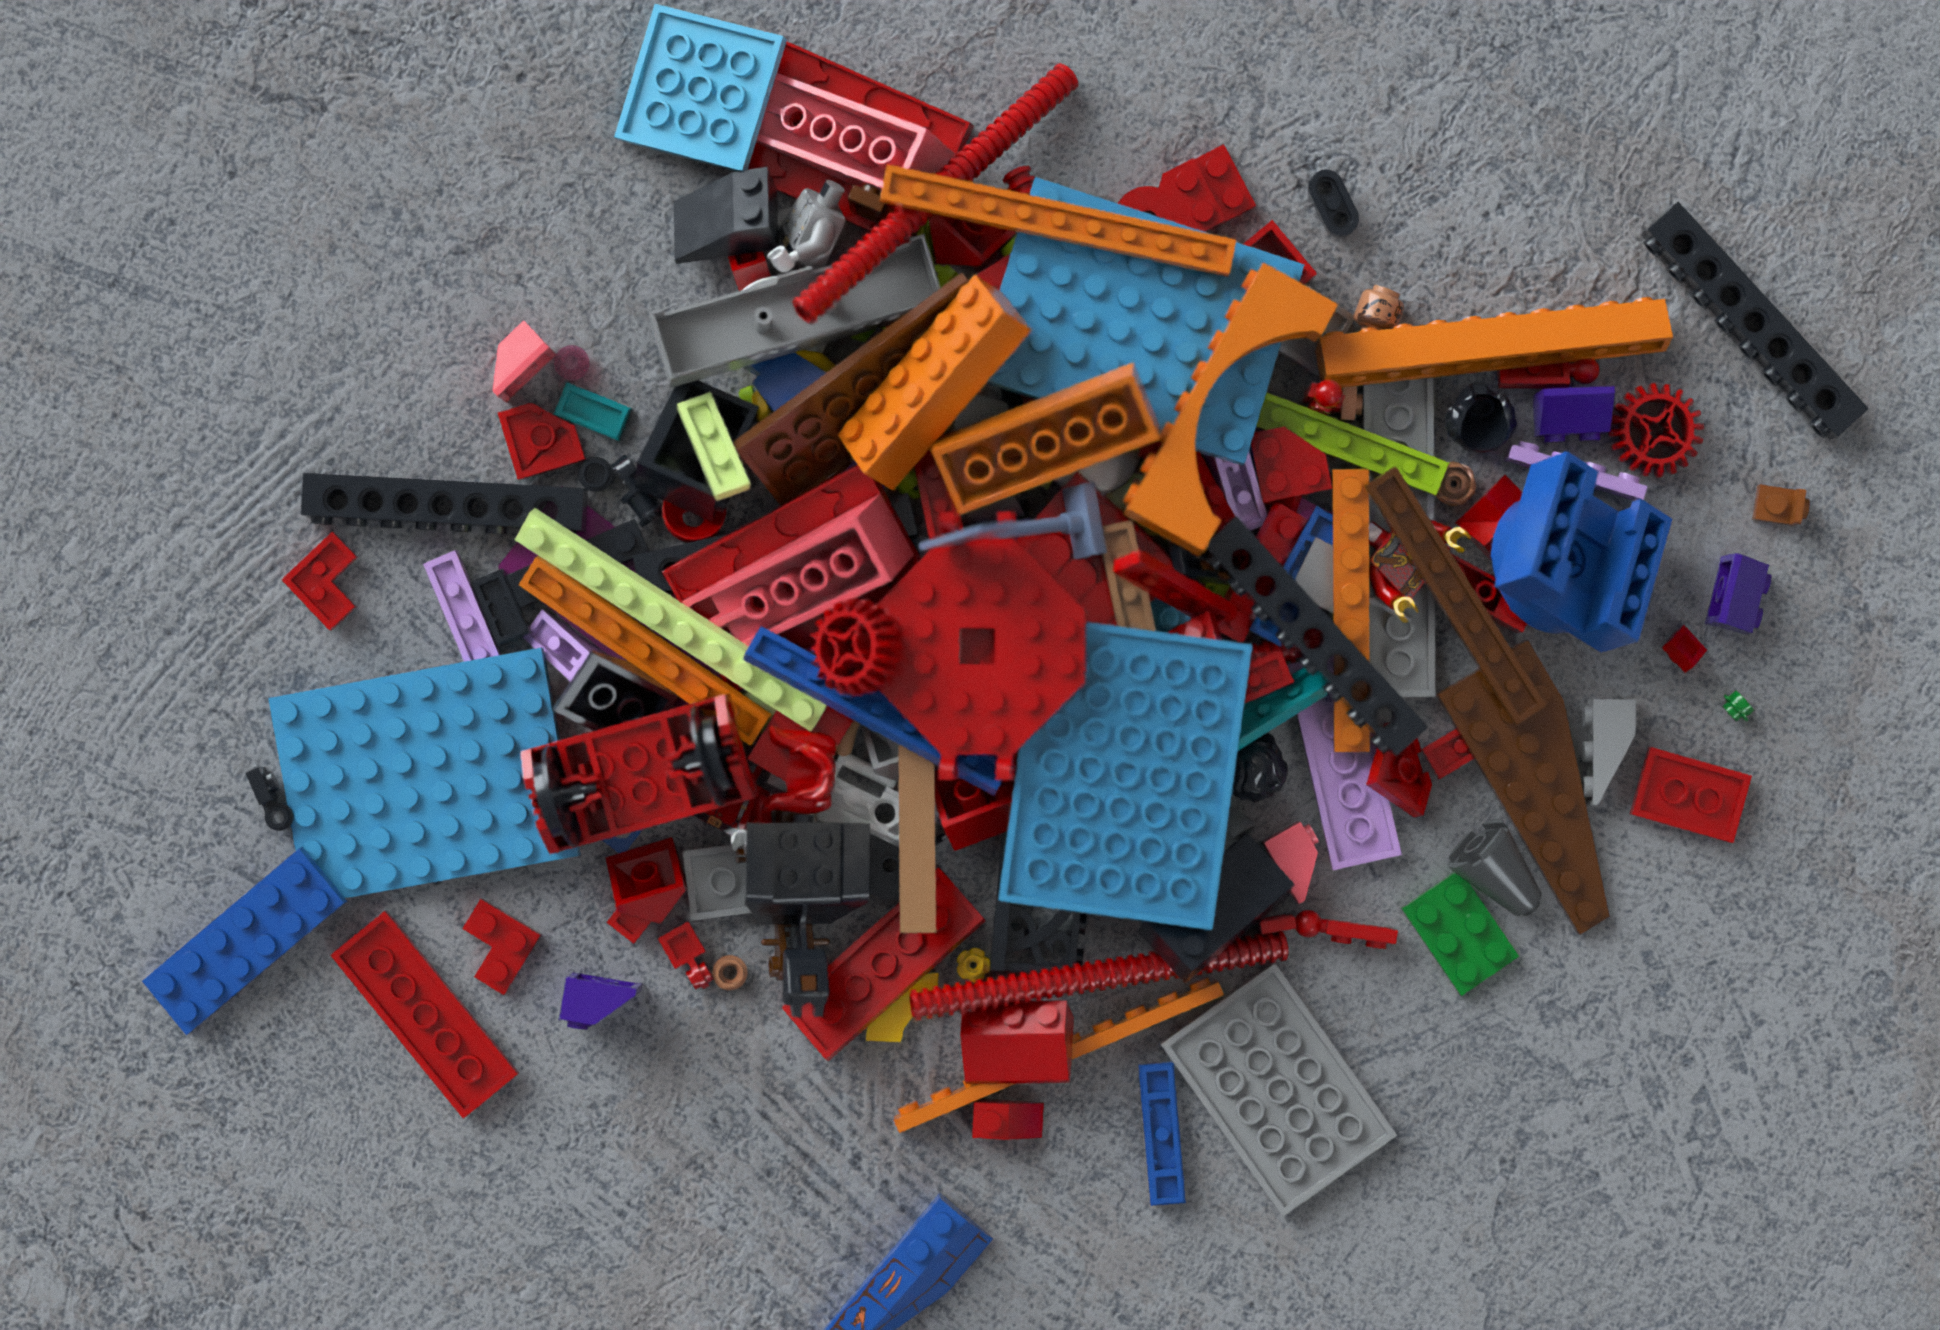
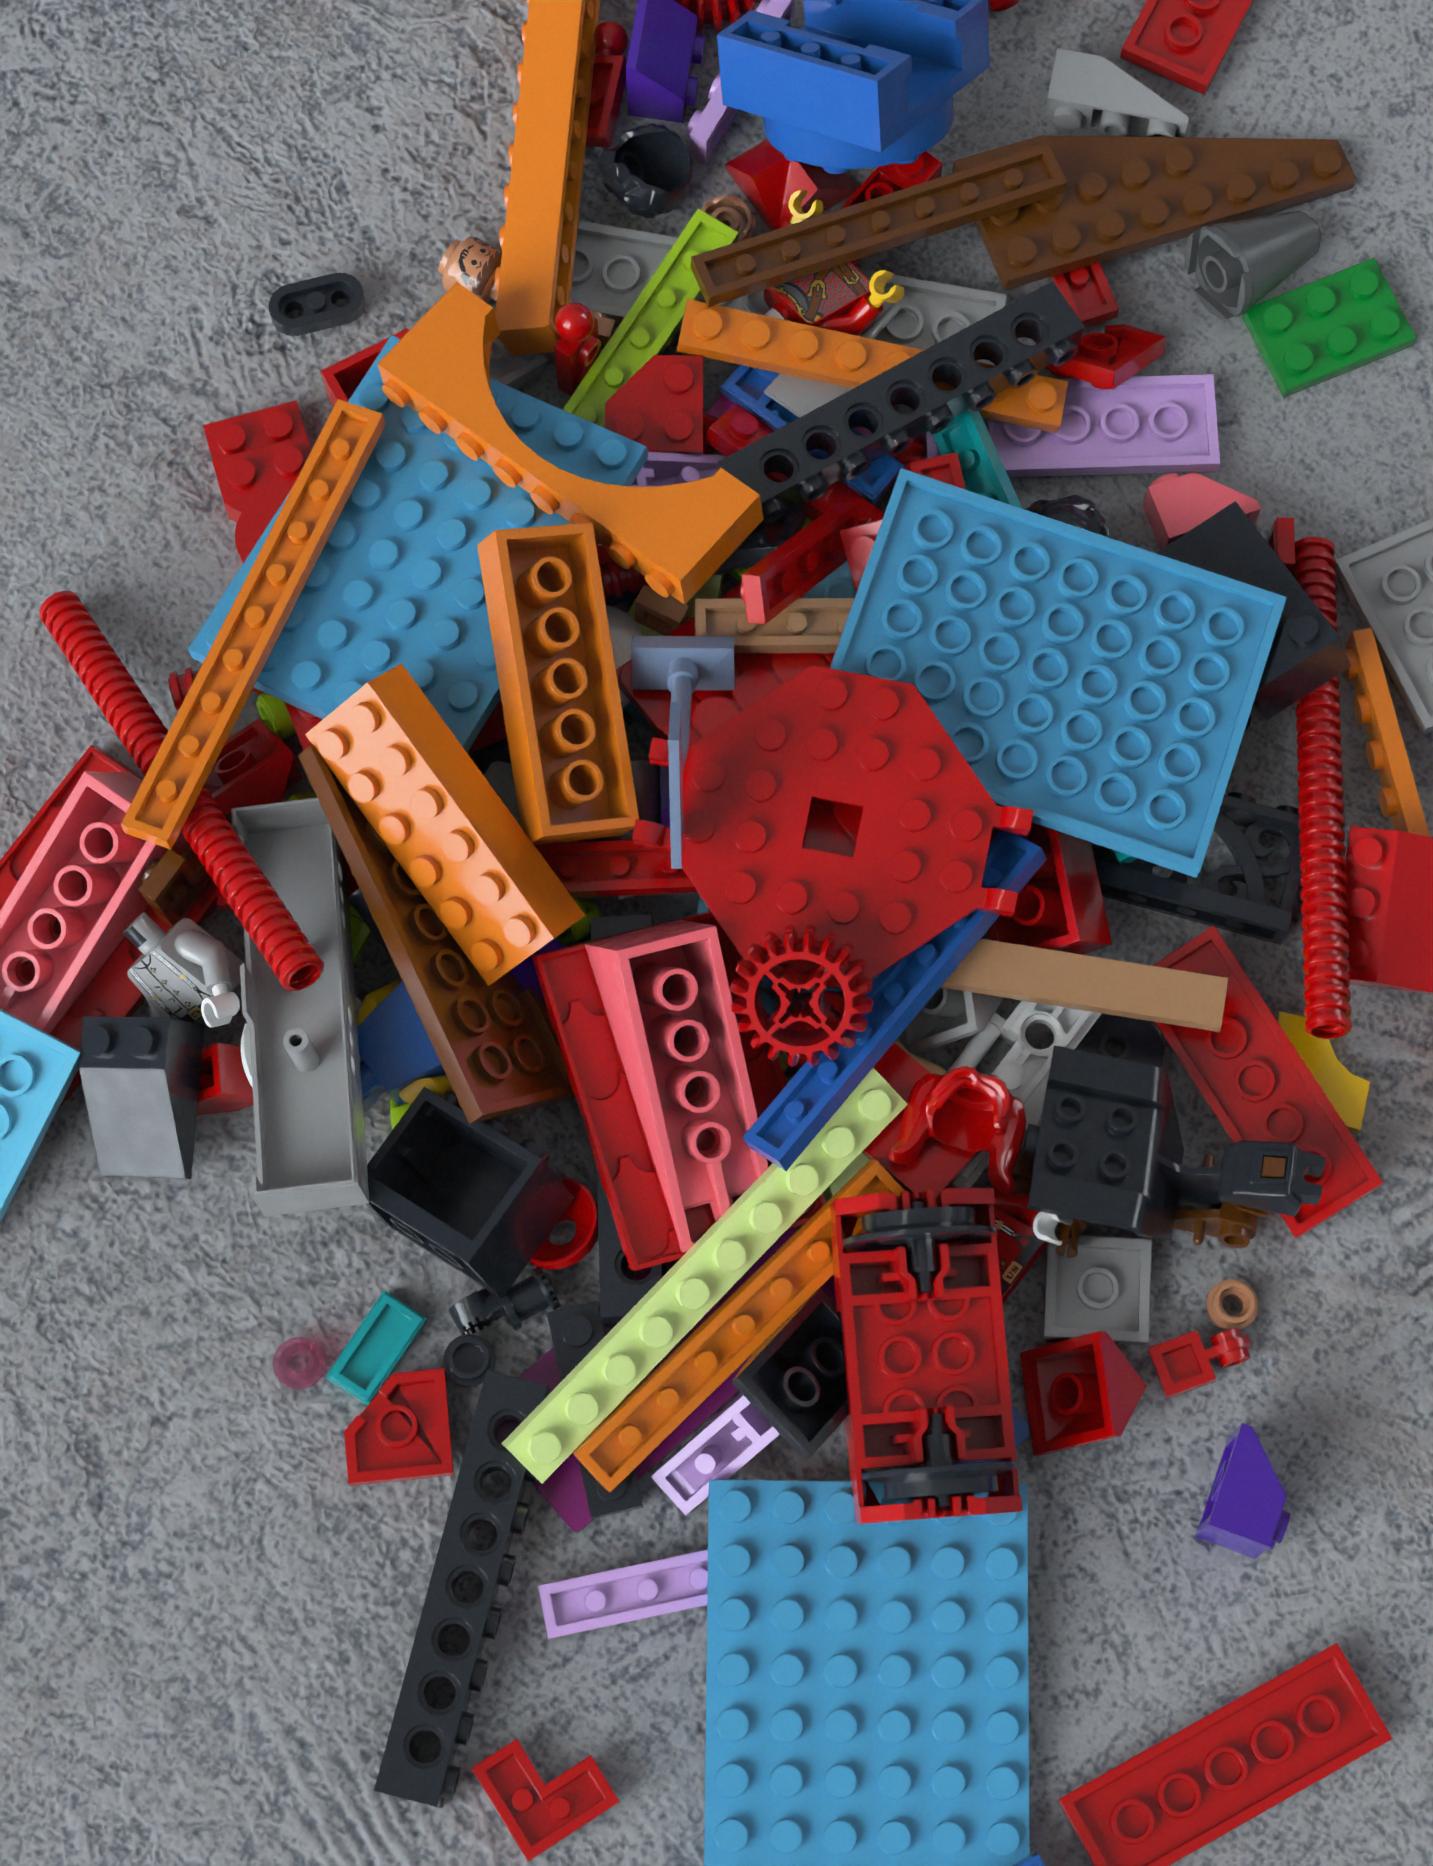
camera: 75 degrees left, 15 degrees down
red plate [462,898,542,995] -> none
black plate [471,568,532,647] -> none
coral slope [493,321,557,403] -> none
red plate [606,909,652,944] -> none
yellowish green plate [677,392,750,501] -> none
yellow plate [957,948,991,982] -> none
red plate [1295,910,1398,949] -> none

